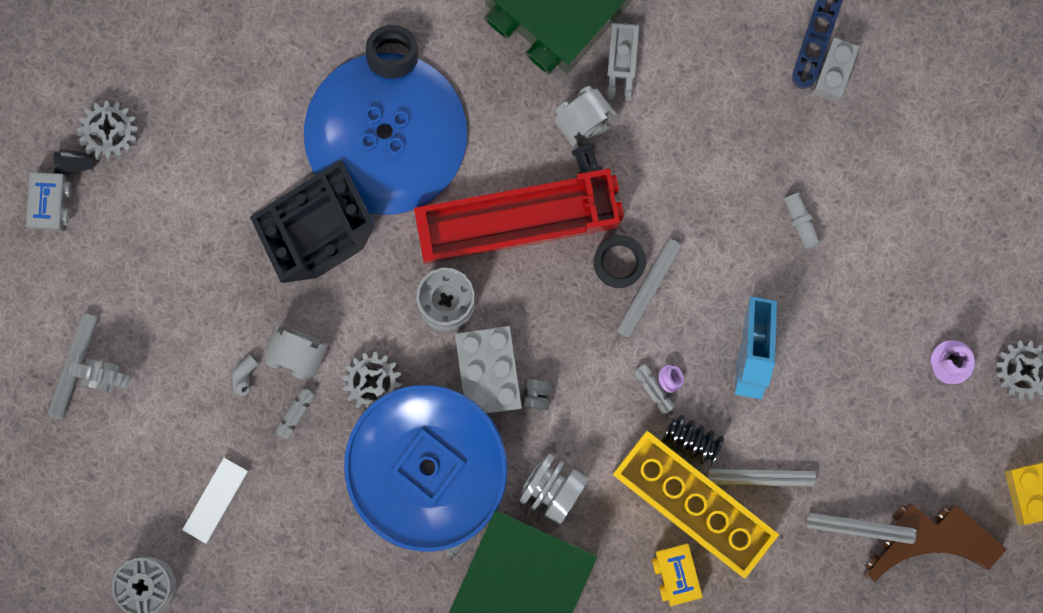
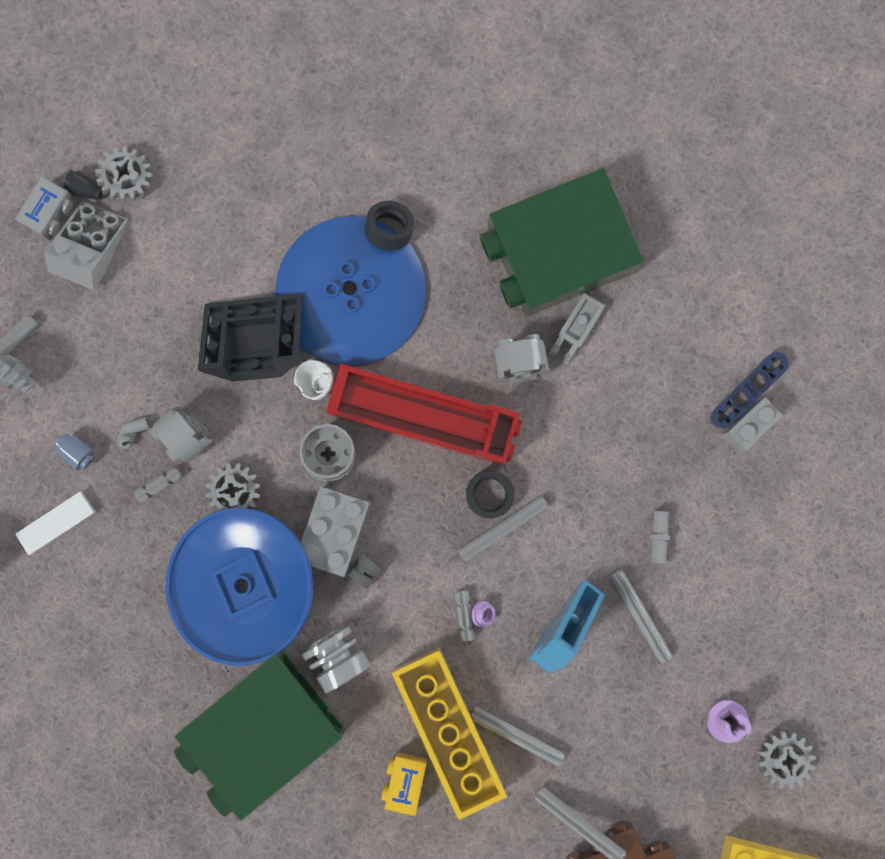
camera: 30 degrees right, 0 degrees up
black bush [571,144,603,174] -> none
black piece [661,414,724,467] -> none
none -> light grey slope [44,200,129,290]
none -> sand blue brick [54,433,94,470]
none -> white hair [294,359,335,401]
none -> light grey axle [610,569,672,663]

